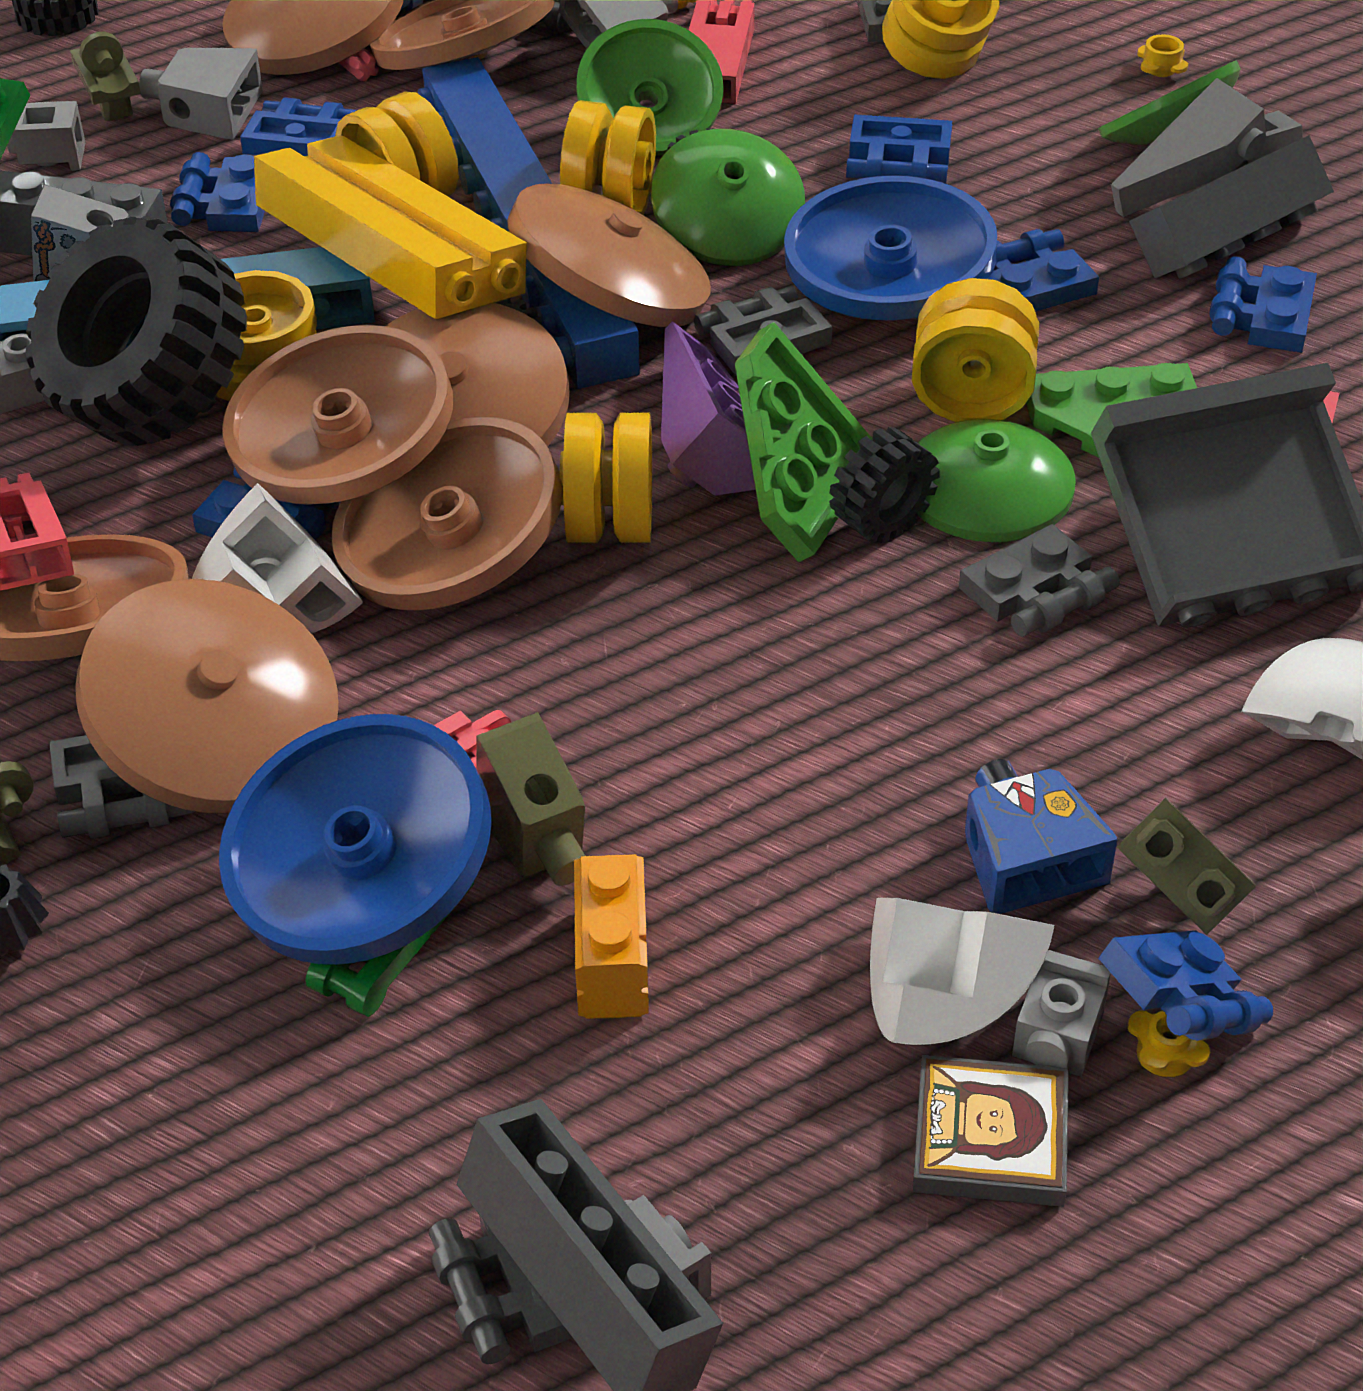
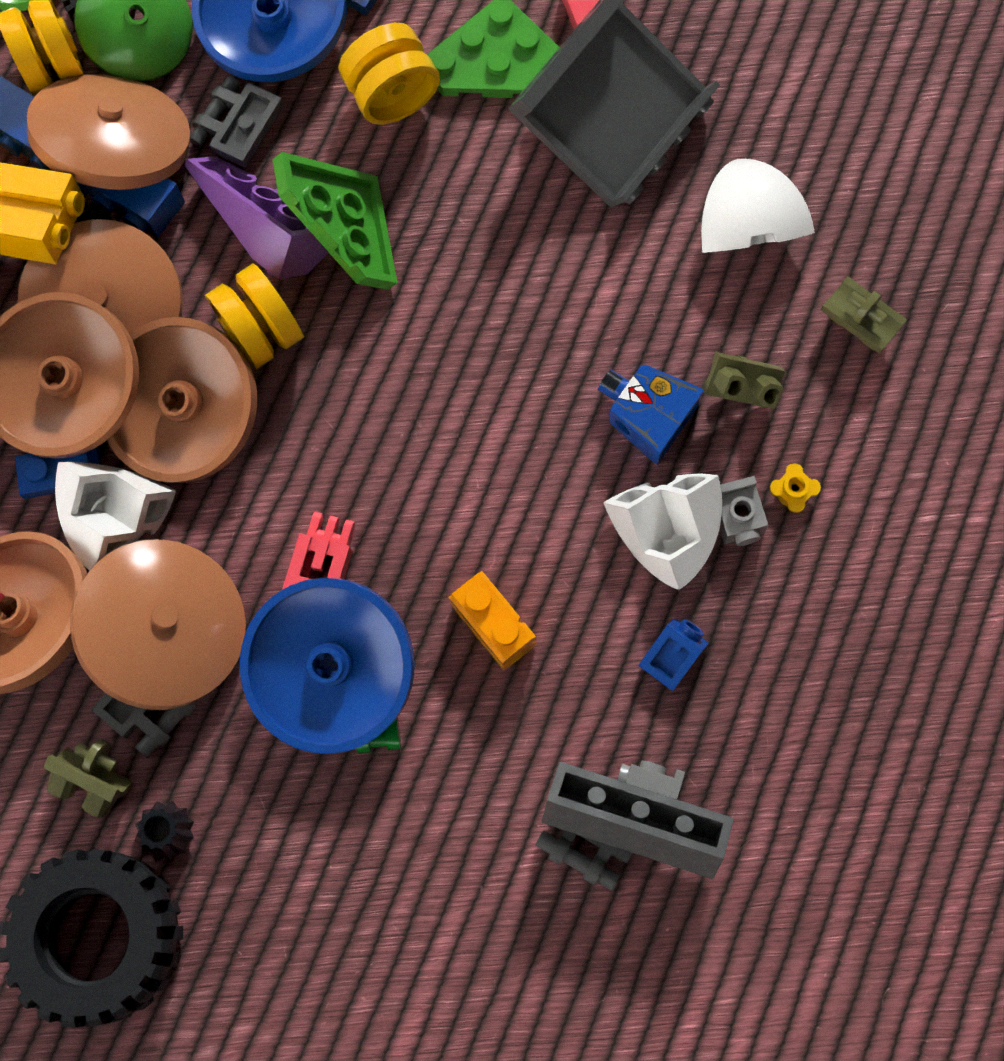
camera: 30 degrees left, 30 degrees up
olive torso [476,712,585,886] -> none
black tyre [829,427,940,543] -> none
tile [913,1055,1068,1207] -> none
bright green dish [916,419,1076,542] -> none
dark grey plate [959,524,1120,637] -> none
blue plate [1098,930,1273,1041] -> none
none -> blue bracket [638,618,709,691]

